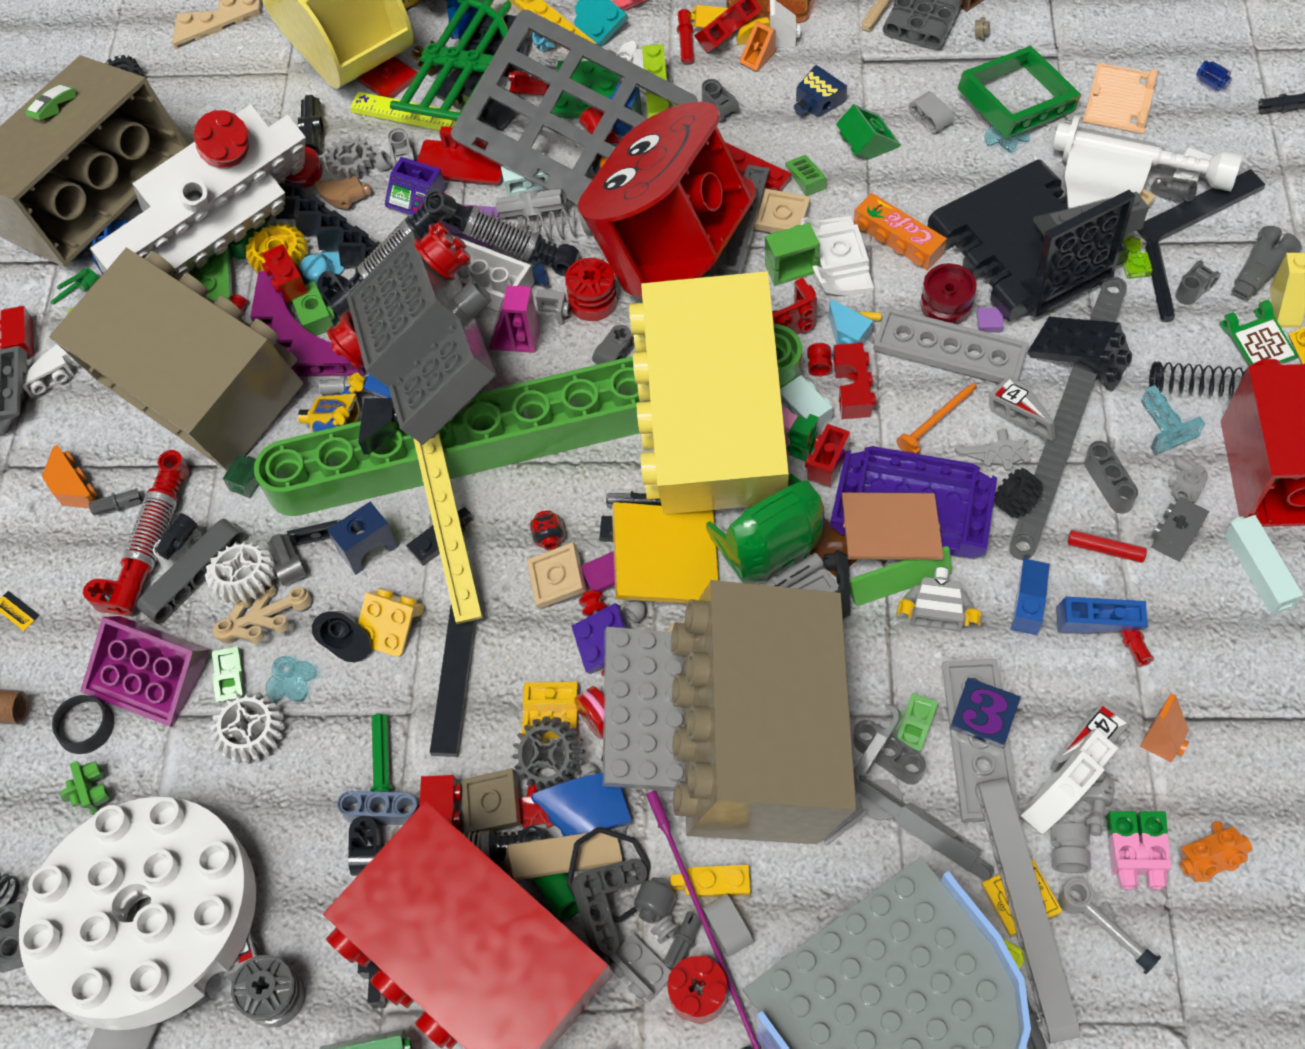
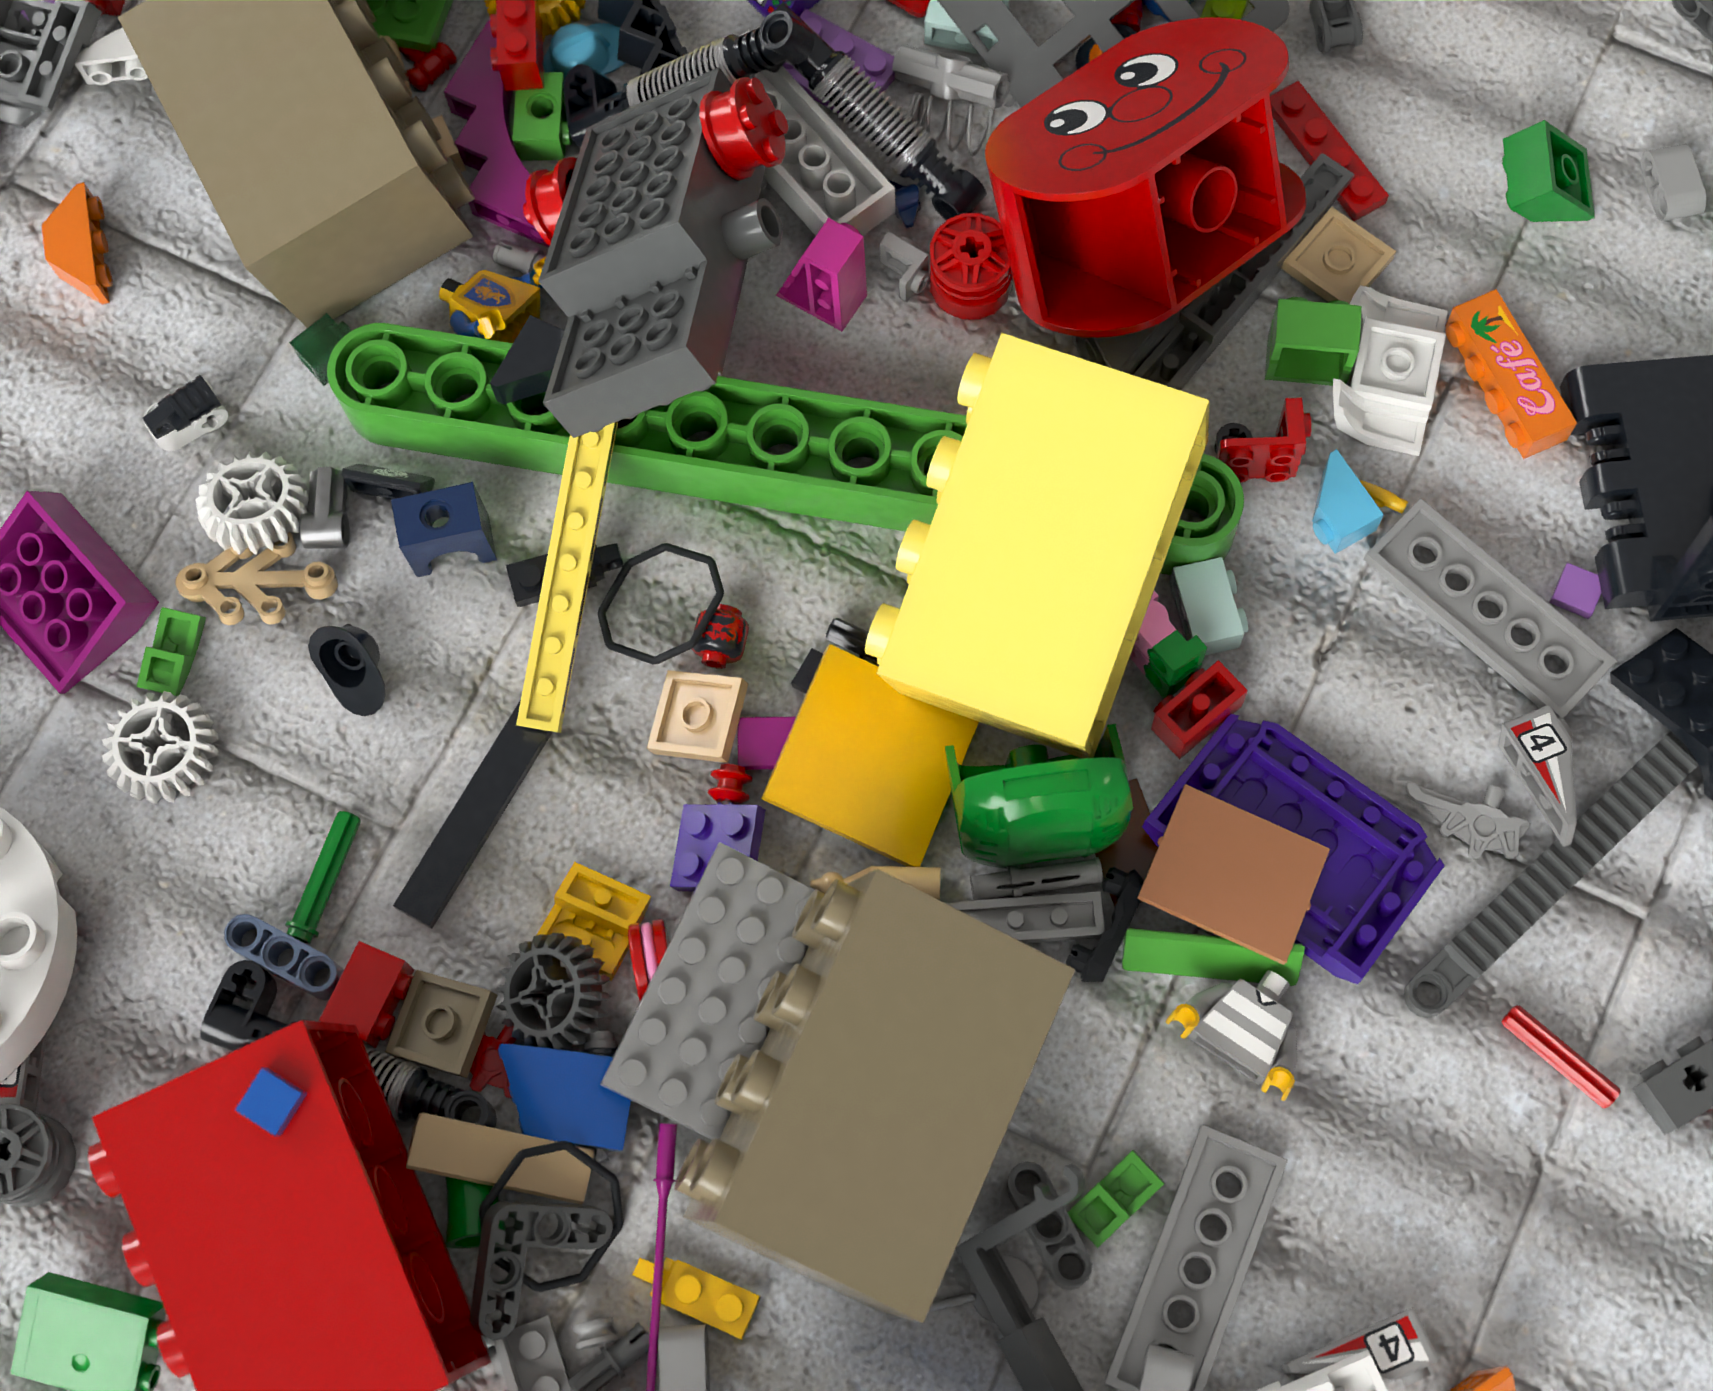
camera: 25 degrees right, 10 degrees up
red piece [83,450,190,616] -> none
dark grey axle [89,488,142,515] -> none
dark grey beam [137,519,246,624] -> none
clear light blue plate [266,656,317,703] -> none
yellow bracket [358,588,425,657] -> none
dark grey piece [592,325,633,364] -> none
light grey hinge [623,600,646,623] -> none
dark grey head [633,877,676,924] -> none
bright green slope [785,155,827,196] -> none
dark blue torso [794,65,847,117] -> none
red wheel [807,343,832,376] -> none
red arch [833,342,876,420] -> none
orange piece [896,383,977,454] -> none
dark red wheel [920,263,977,324] -> none
dark blue tile [950,678,1021,748] -> none
black tyre [994,468,1043,518] -> none
blue slope [1010,558,1050,635] -> none
blue slope [1056,596,1148,634] -> none
dark grey beam [1084,441,1138,514] -> none
red pin [1120,629,1154,667] -> none
none -> blue tile [235,1068,307,1136]
none -> black piece [597,543,724,665]

